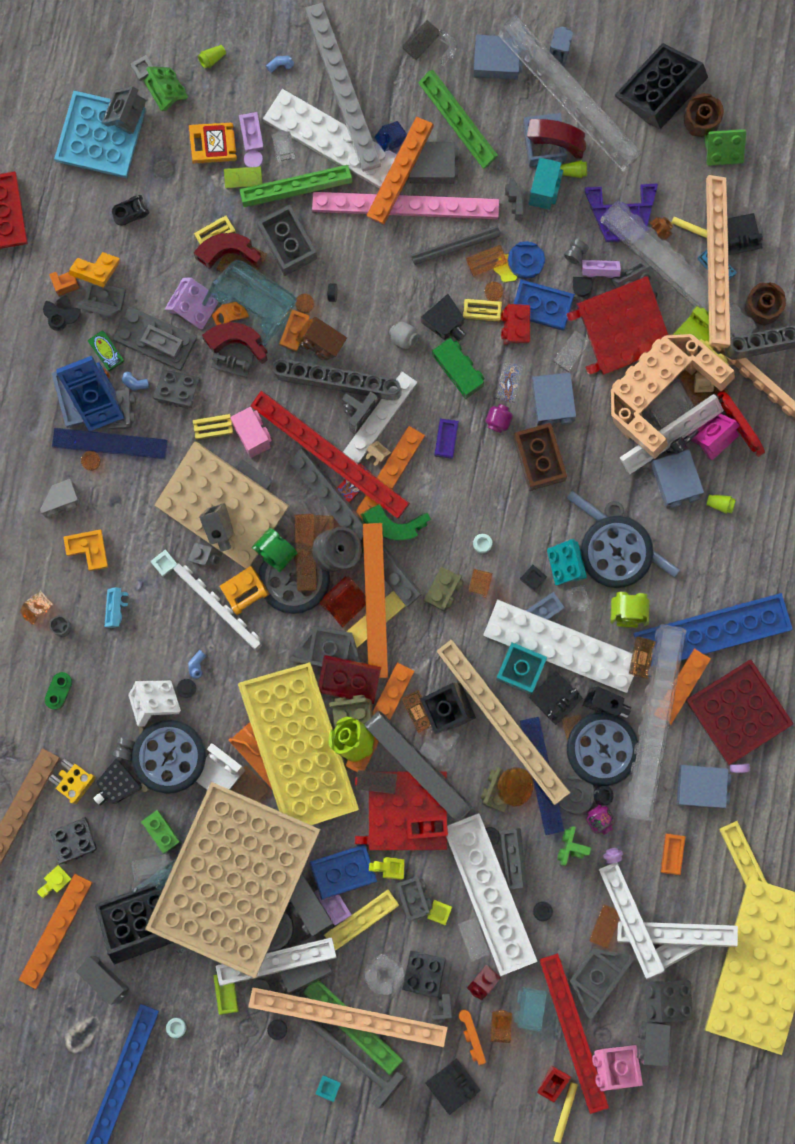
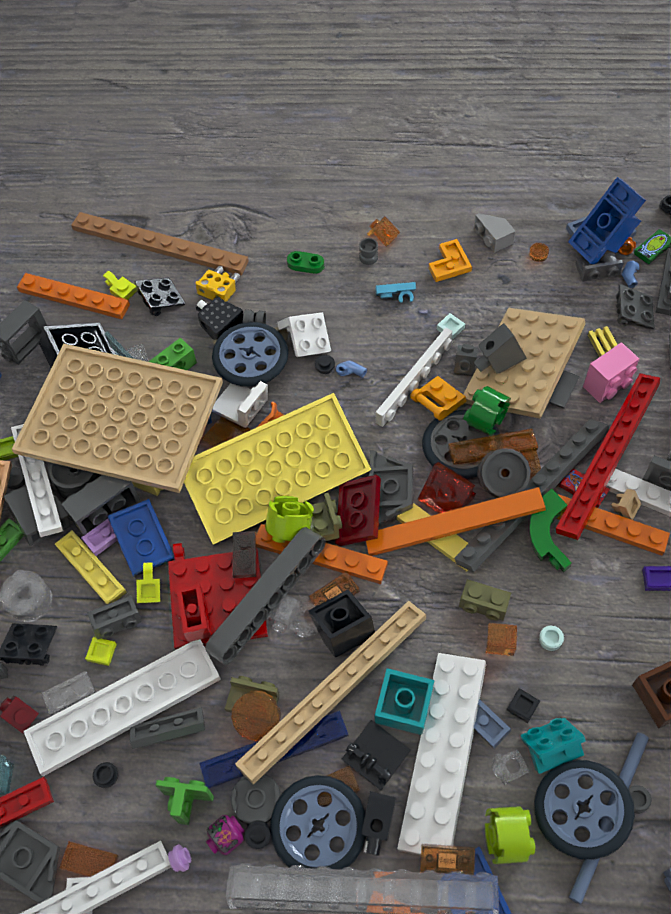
camera: 85 degrees right, 20 degrees down
clear blue tile [52,428,168,459] -> none
black tile [485,827,500,846] -> none

